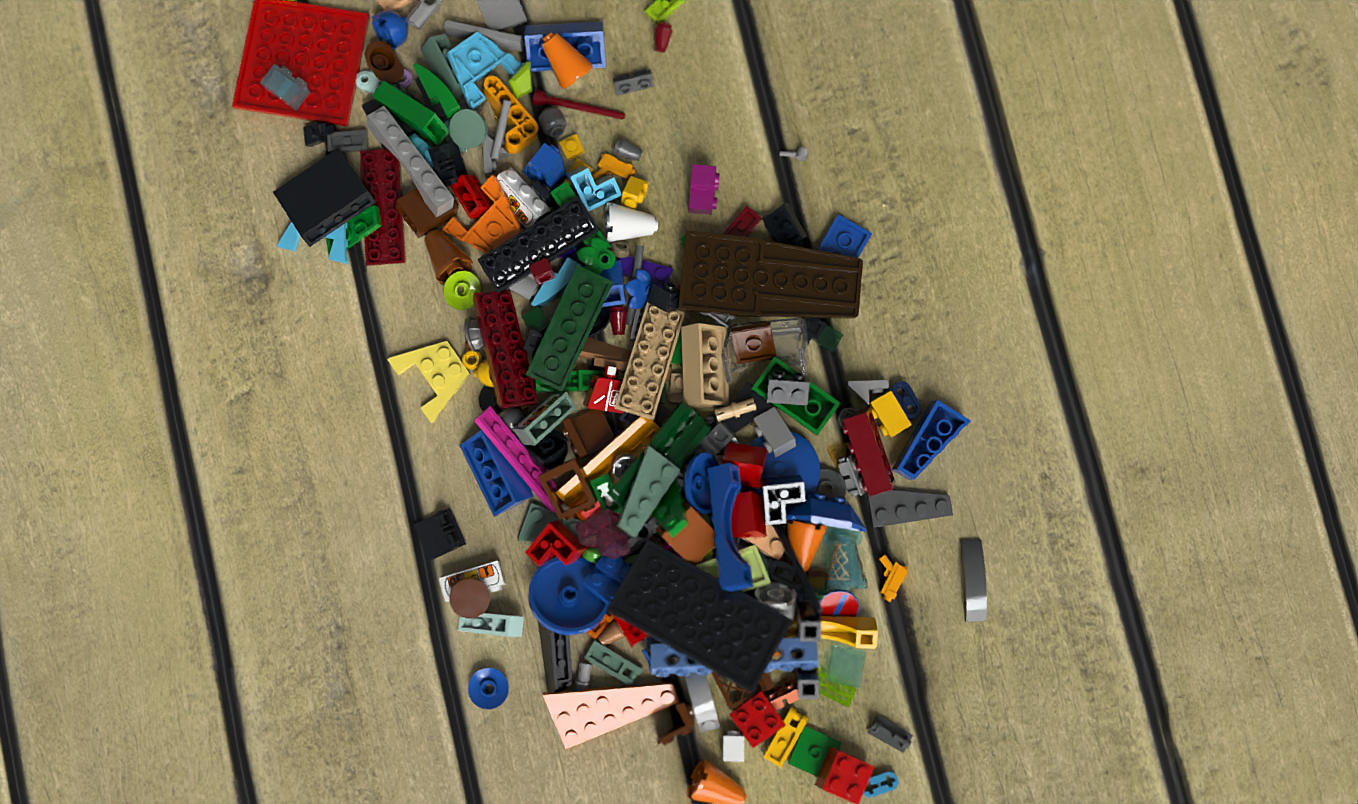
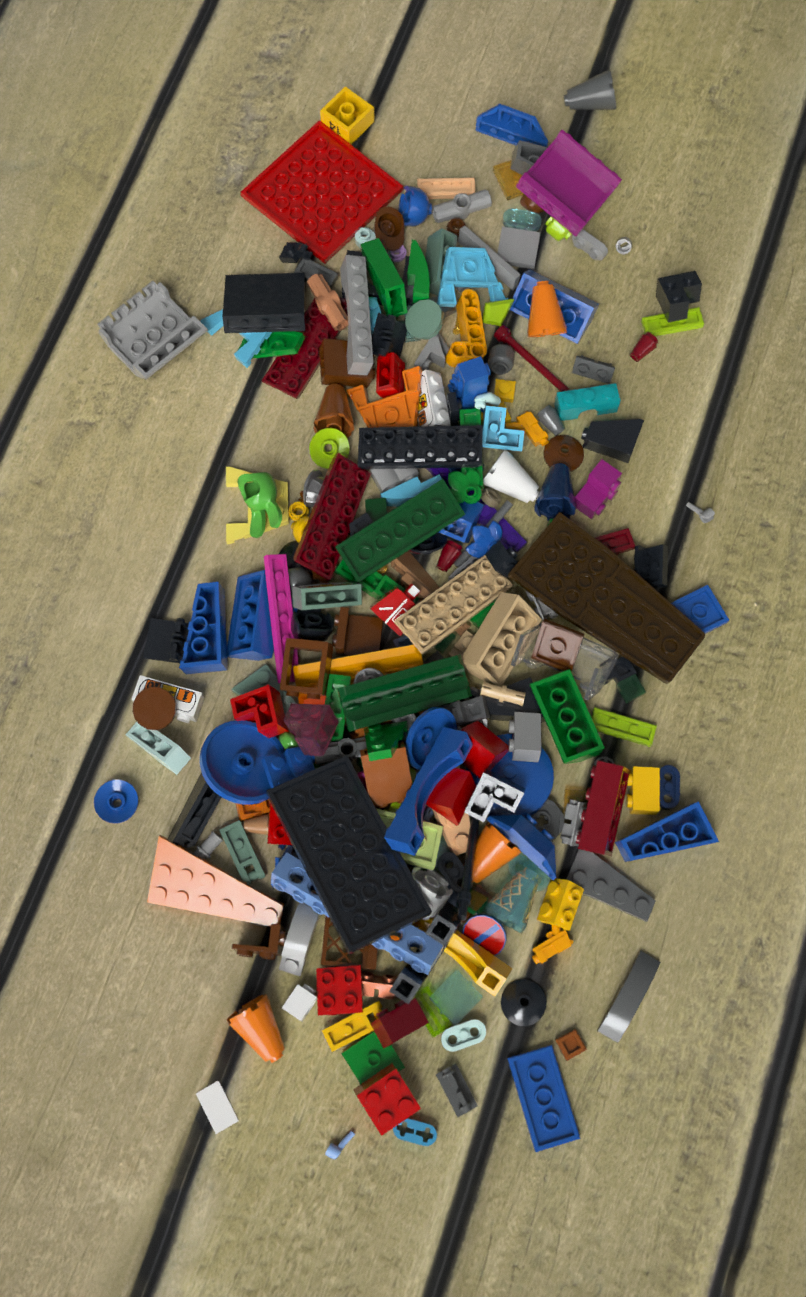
camera: 30 degrees right, 10 degrees down
clear light blue brick [260,64,310,110] -> none
light grey bar [491,100,511,160] -> none
dark red slope [529,258,556,285] -> none
sand green wing [617,446,680,537] -> none
yellow brick [620,176,649,209] -> none
bracket [766,371,810,405] -> none
light grey slope [846,380,889,407] -> none
none -> light grey slope [97,281,208,380]
none -> blue wedge [179,582,228,675]
none -> bright green piece [237,472,282,538]
none -> nougat piece [307,273,348,331]
none -> dark red brick [370,998,429,1048]
none -> light aqua plate [441,1020,486,1052]
none -> reddish brown plate [447,218,466,238]
none -> light aqua arm [474,392,501,409]
none -> black dish [501,979,546,1026]
none -> blue tile [507,1045,580,1152]
none -> dark blue cone [534,463,576,521]
none -> yellow bracket [536,878,584,931]
none -> reddish brown dish [543,435,584,472]
none -> teal arch [554,383,621,421]
none -> dark orange tile [555,1029,587,1061]
none -> black slope [581,419,644,463]
none -> lime tile [591,707,657,747]

